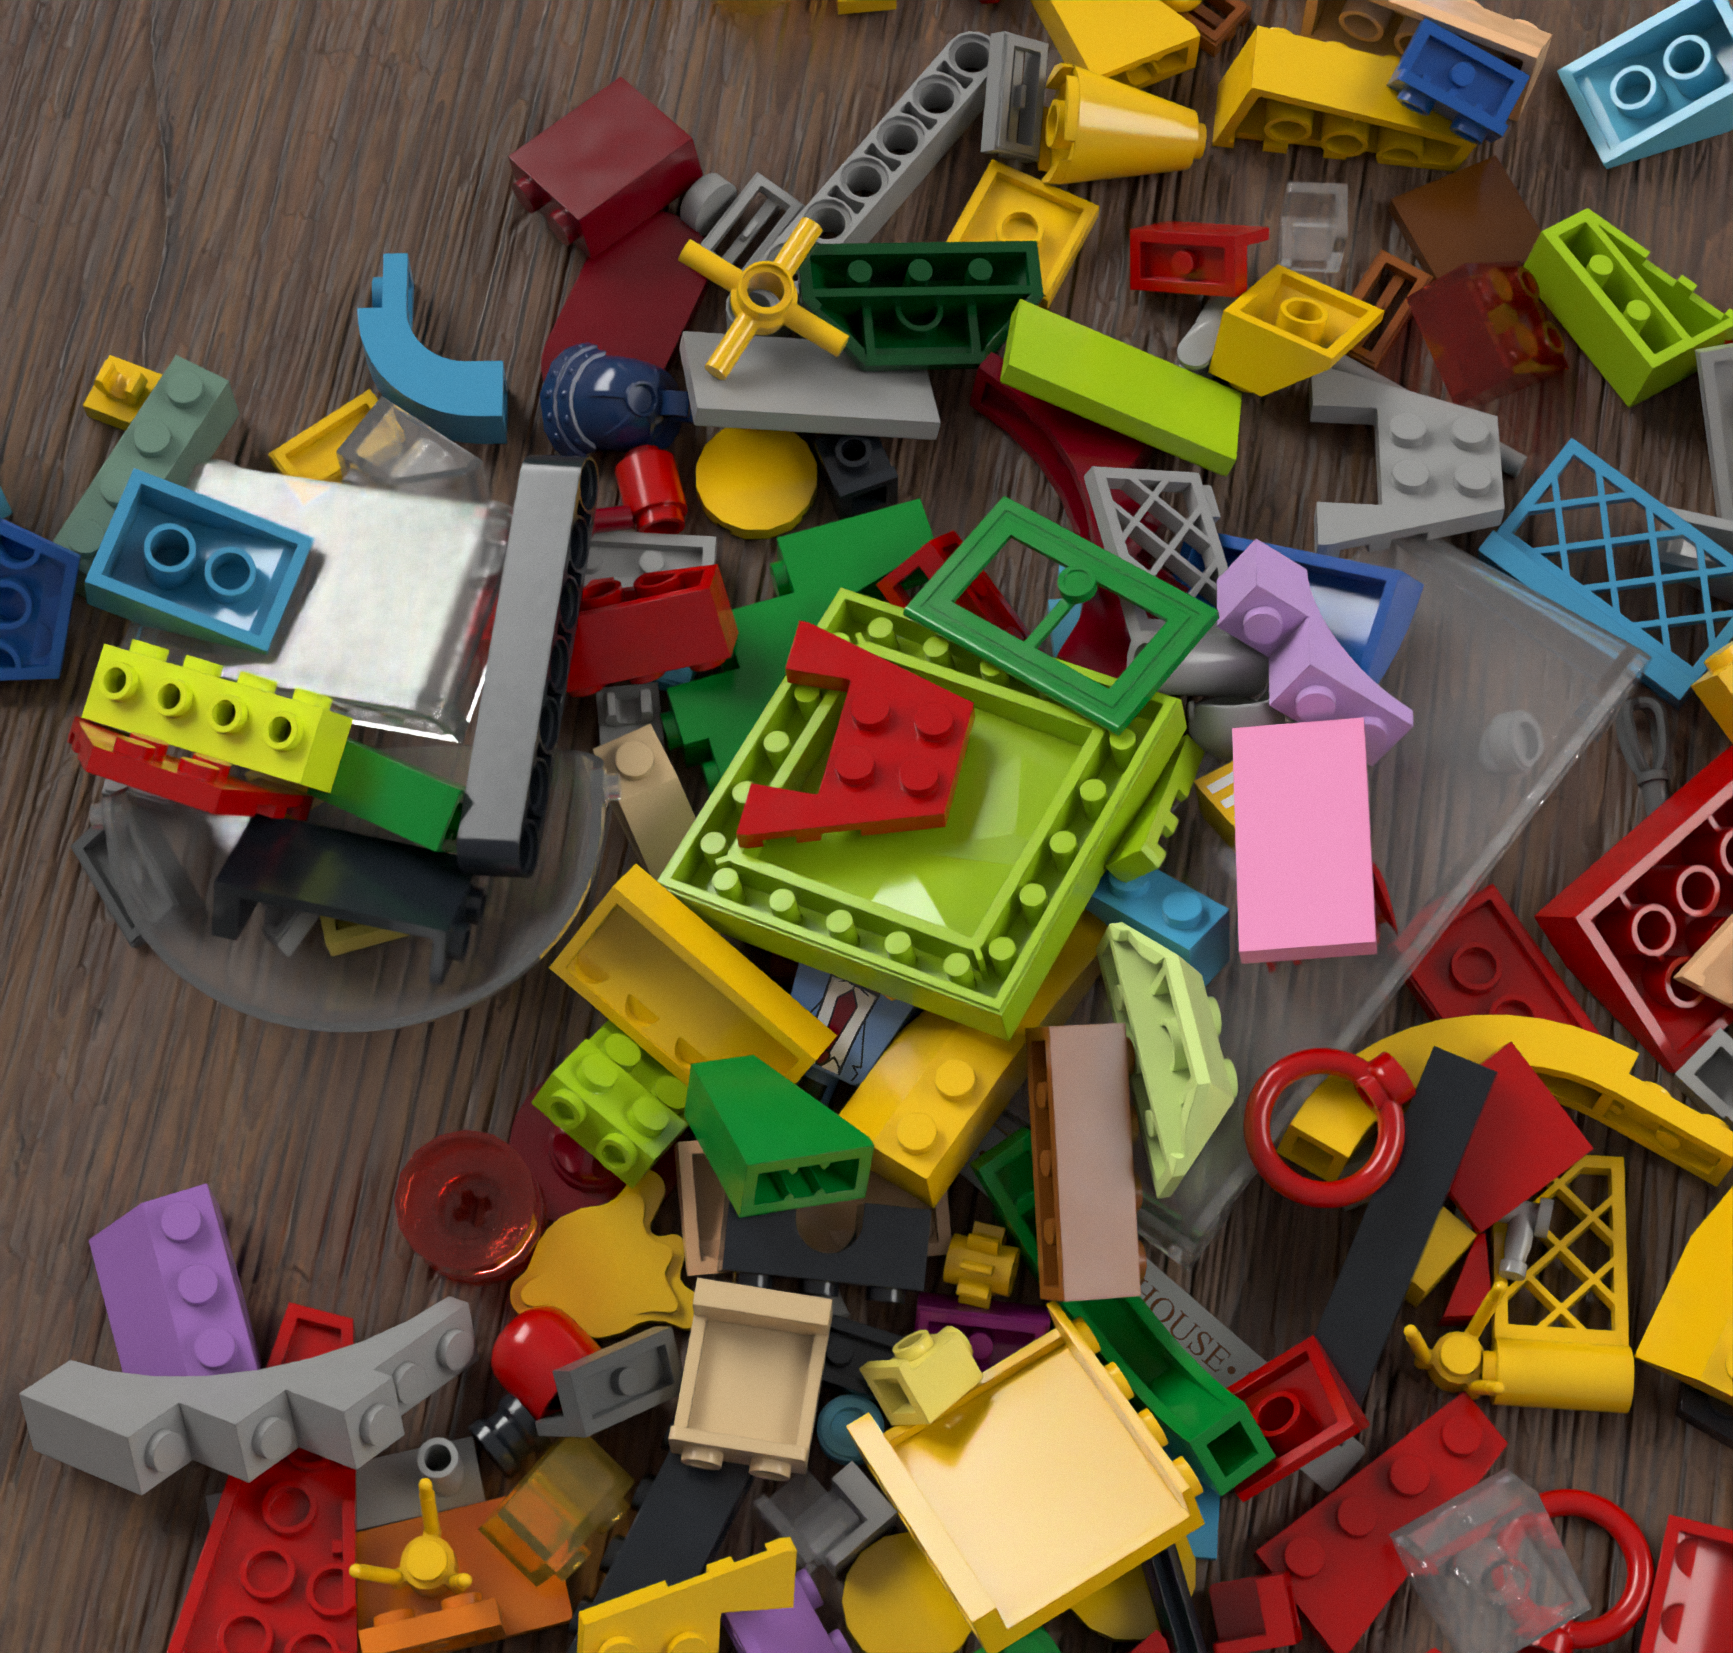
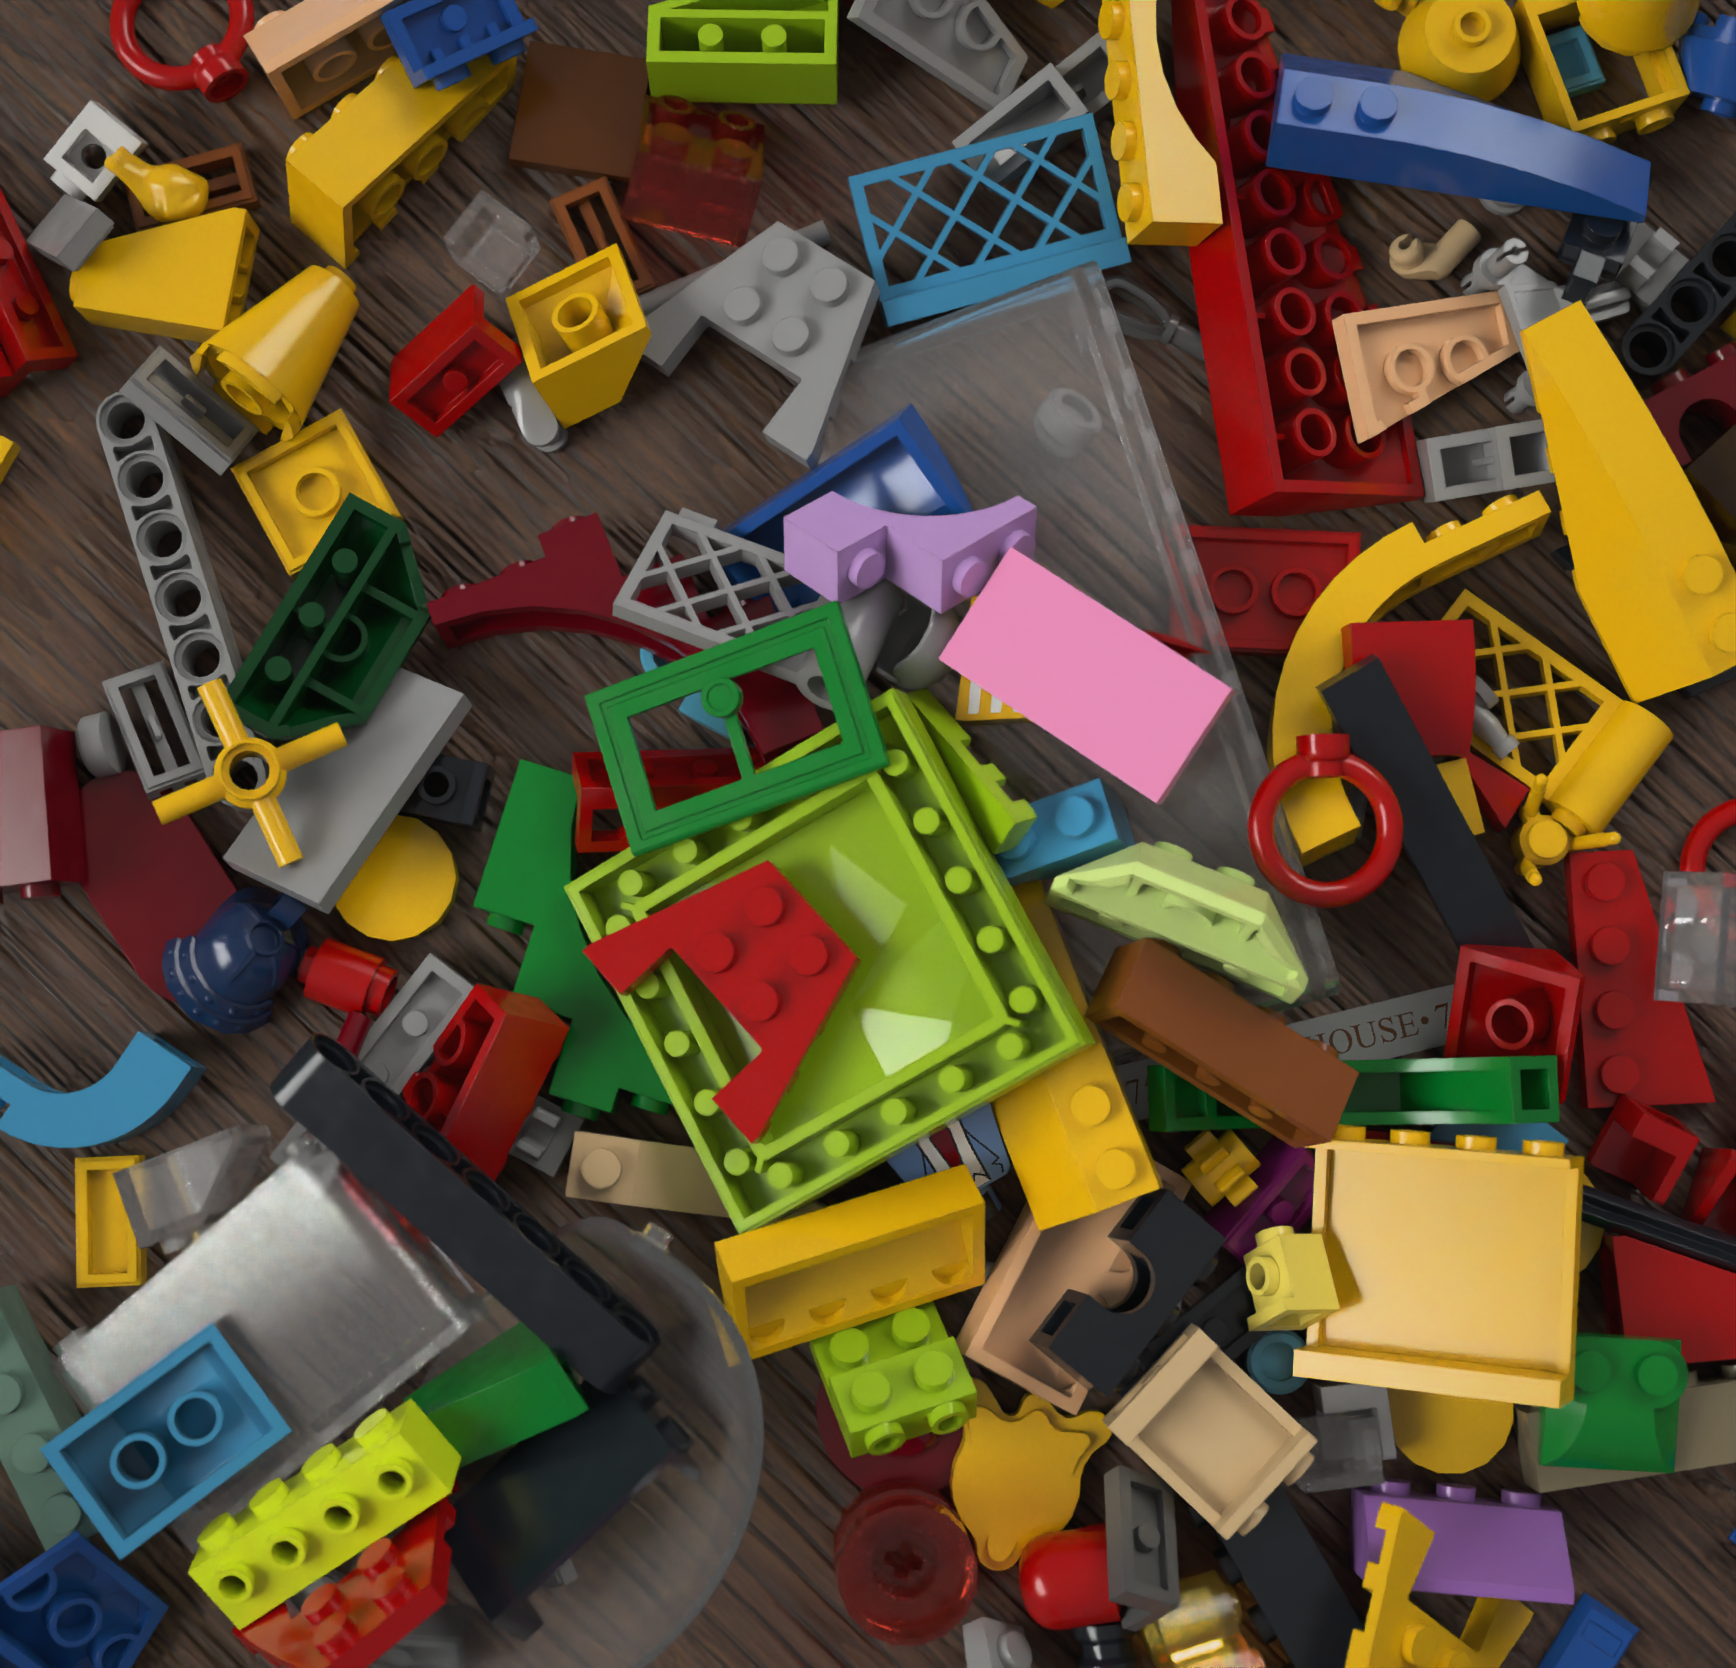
camera: 55 degrees left, 15 degrees up
green slope [684,1055,874,1218] -> none
lime tile [1000,299,1242,477] -> none

